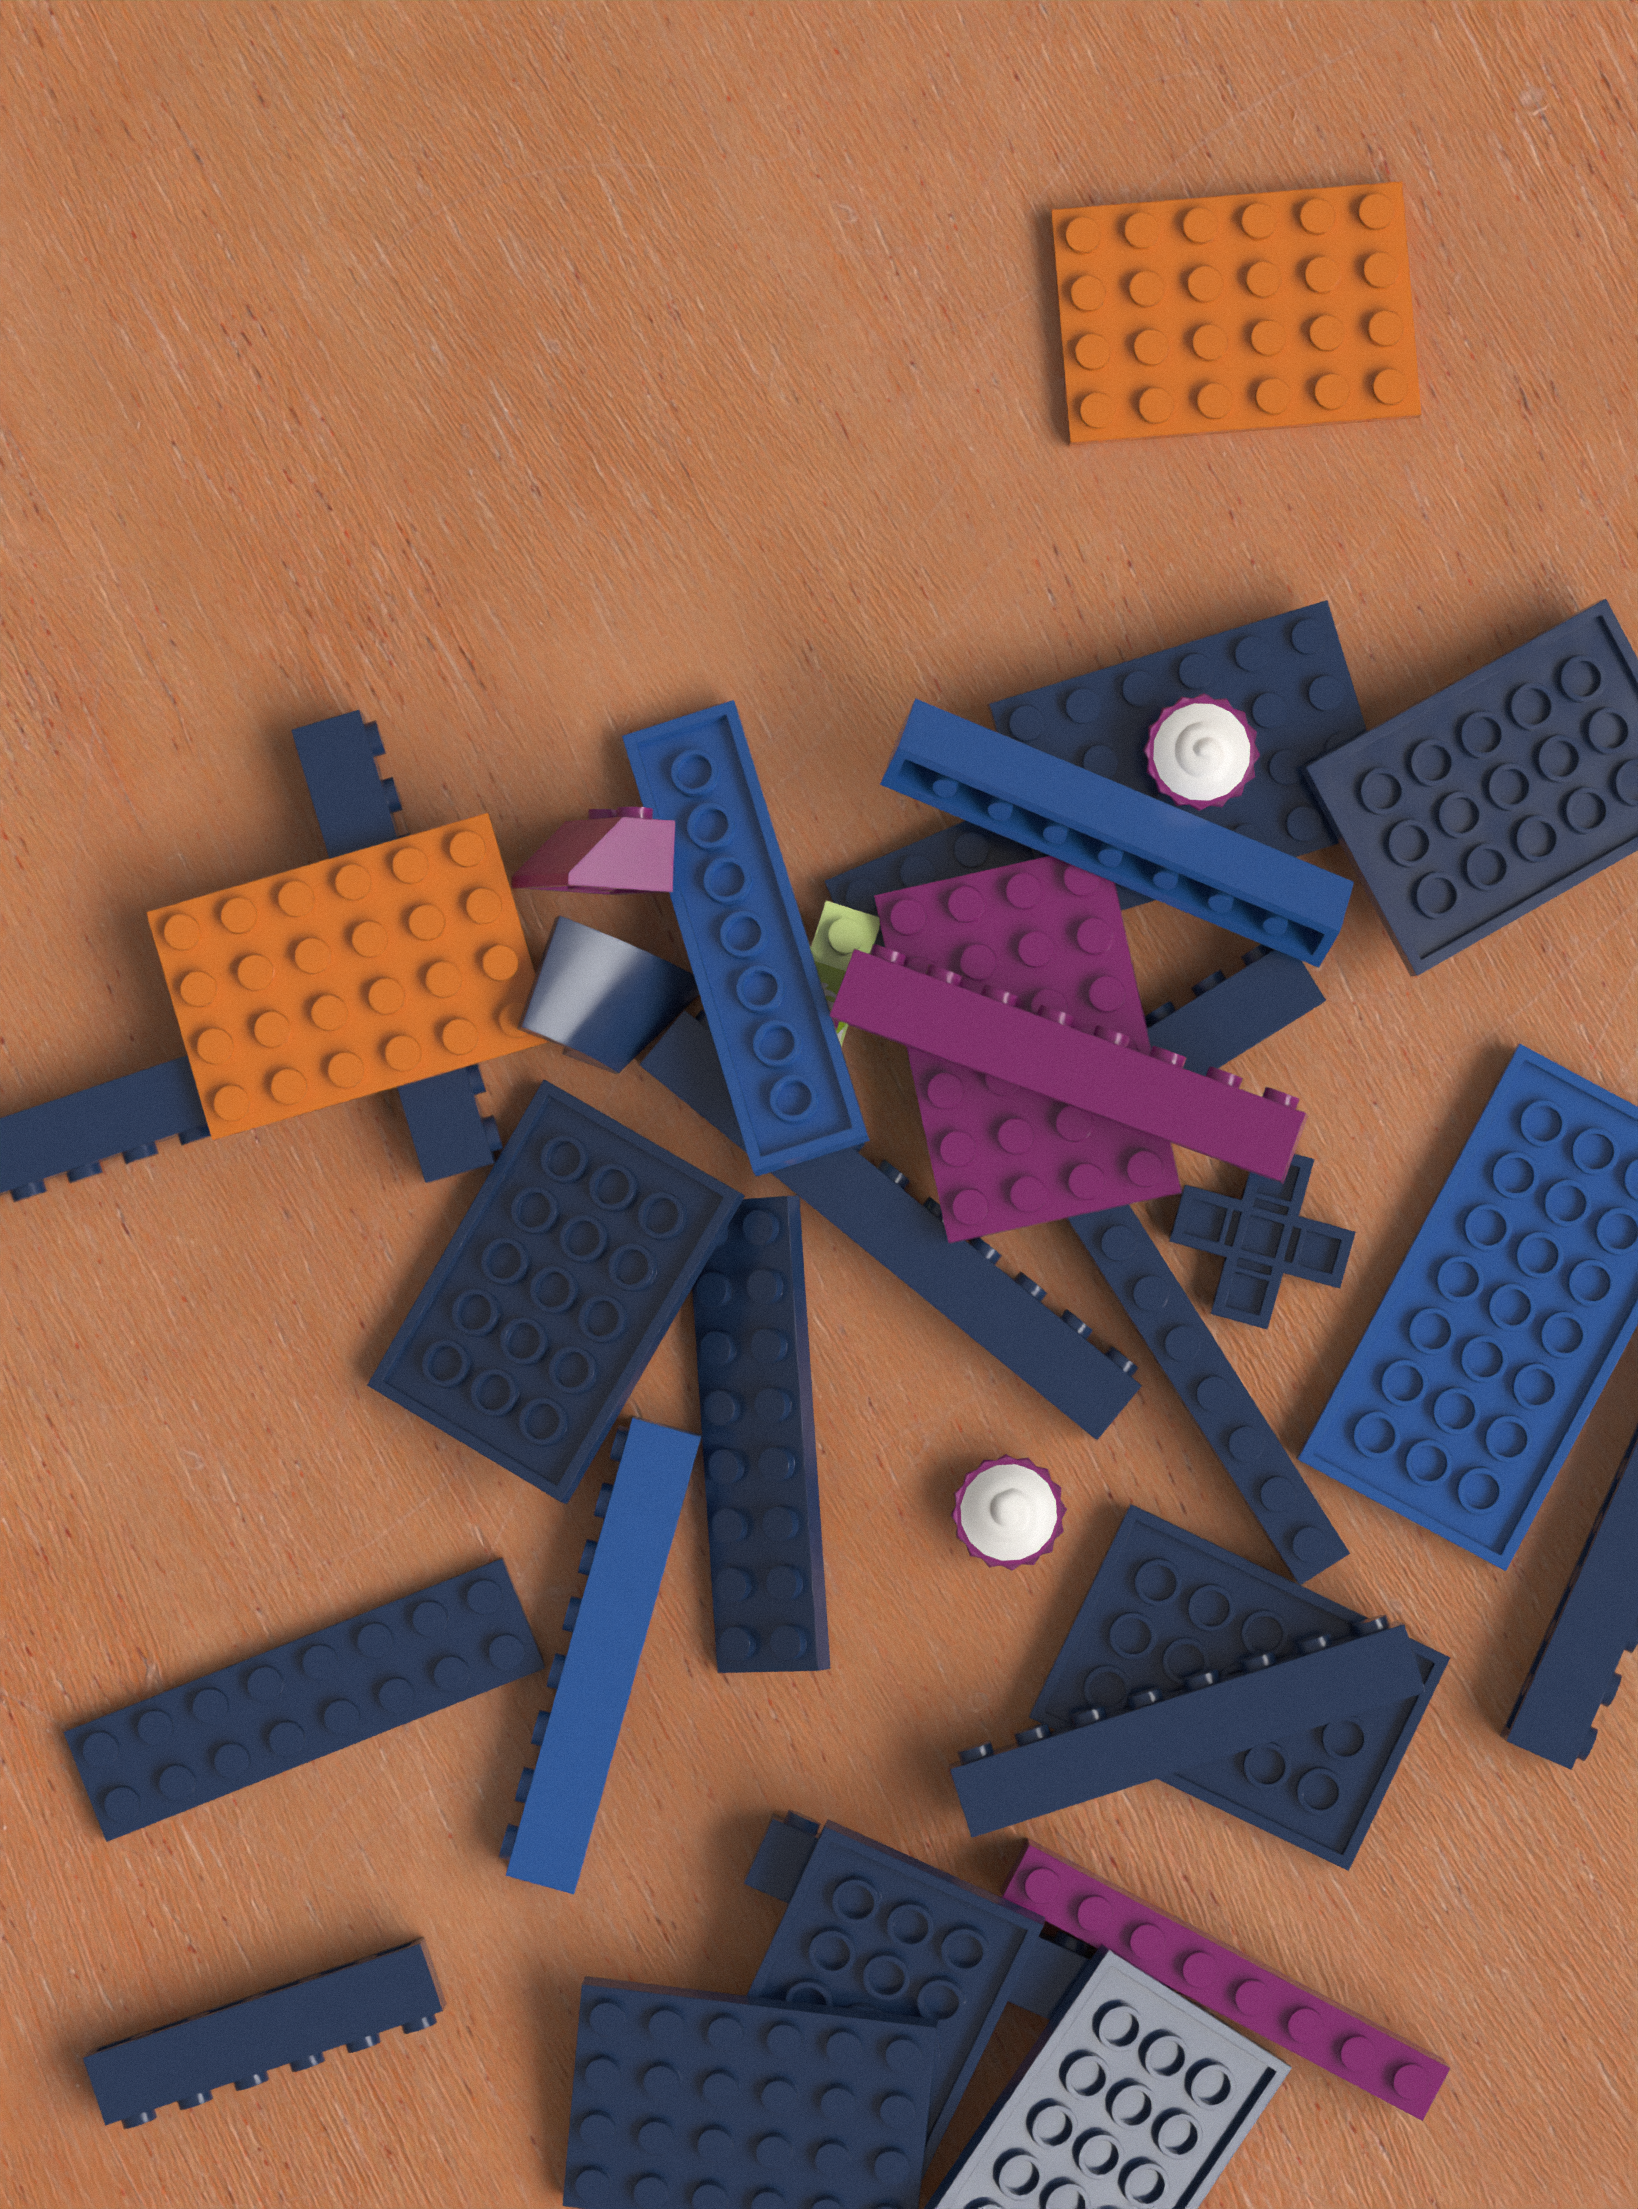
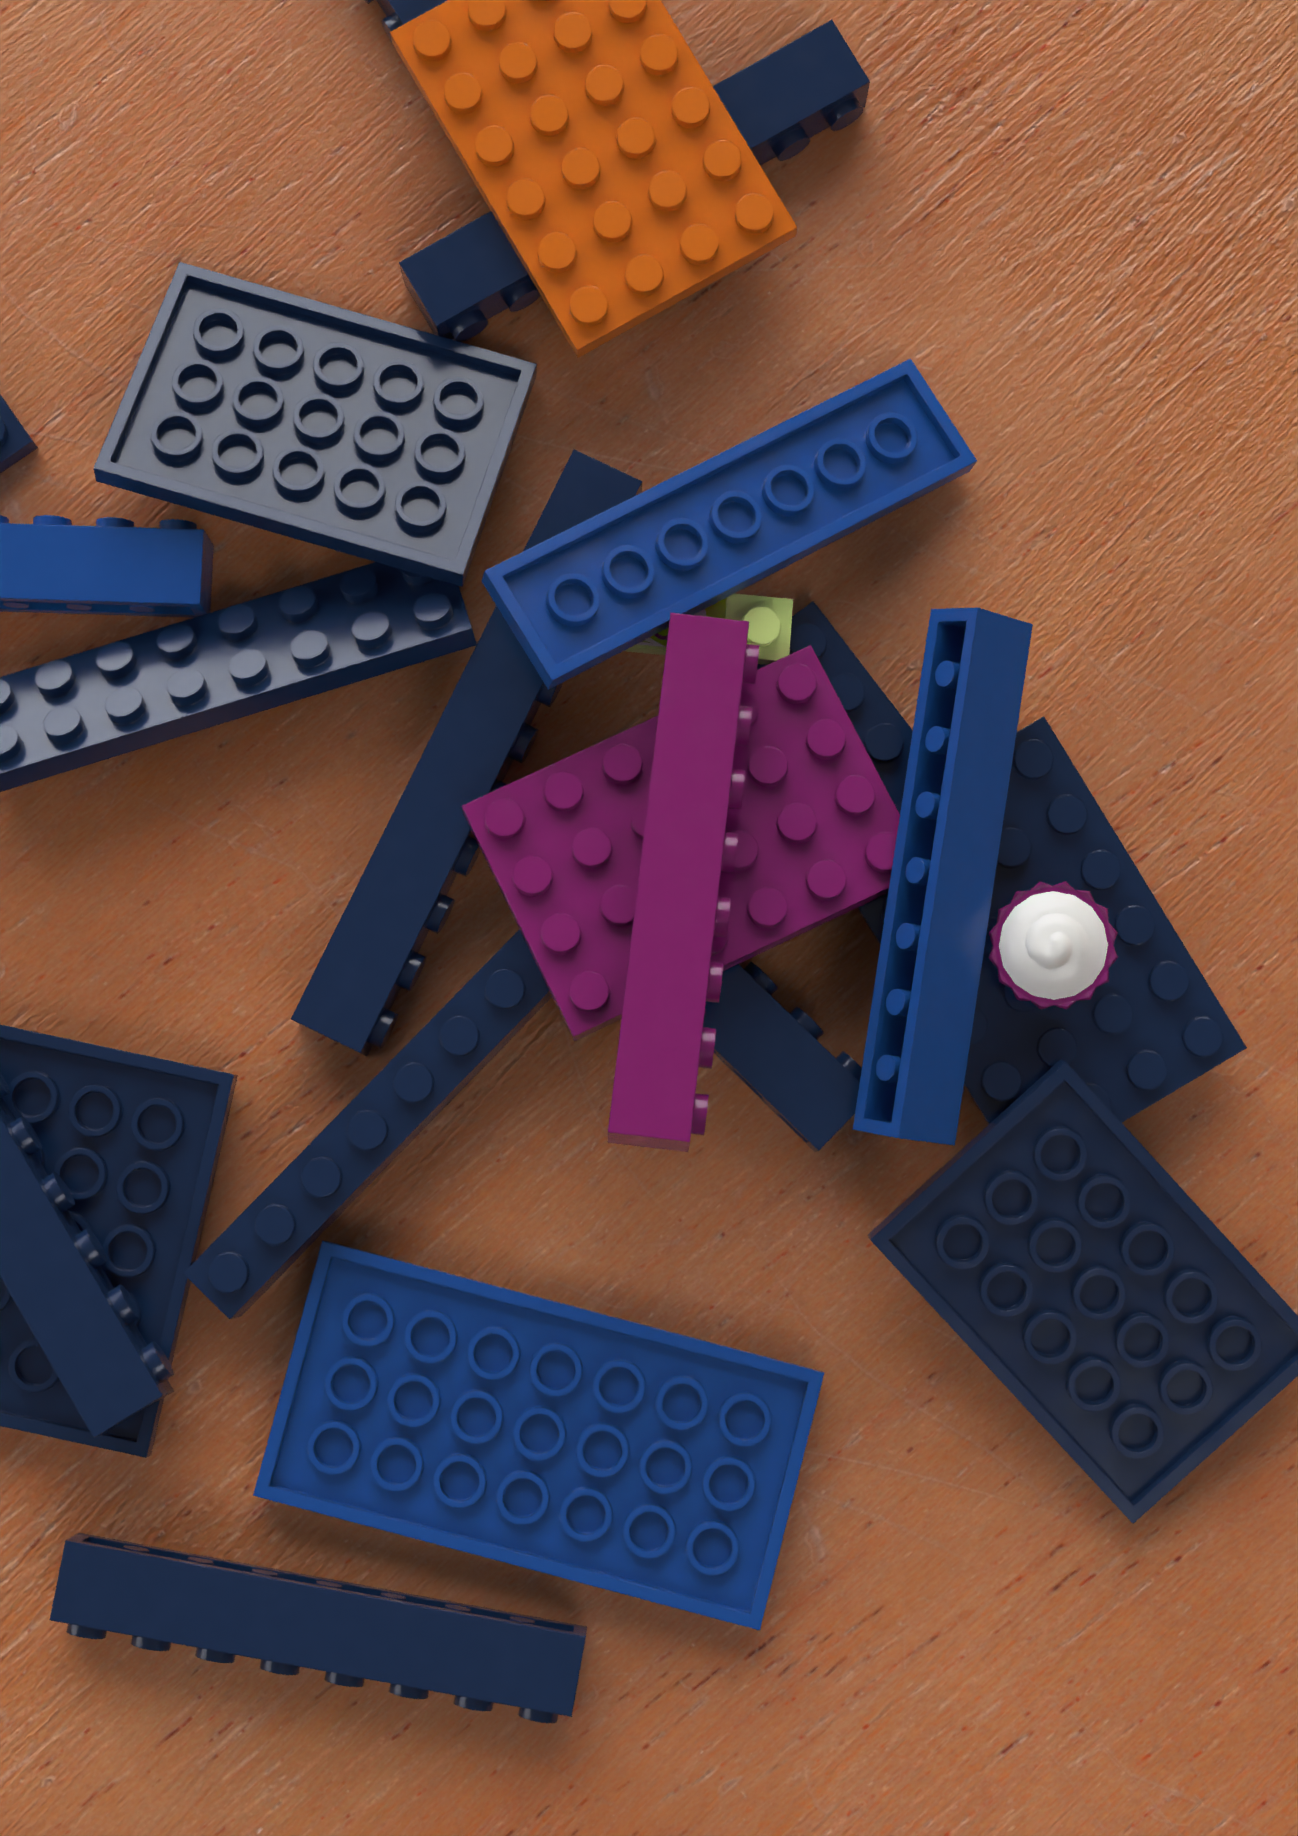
camera: 75 degrees right, 5 degrees down
magenta slope [511,807,675,895] -> none
dark blue slope [517,916,699,1074] -> none
white piece [950,1454,1067,1571] -> none
dark blue plate [1168,1154,1356,1330] -> none

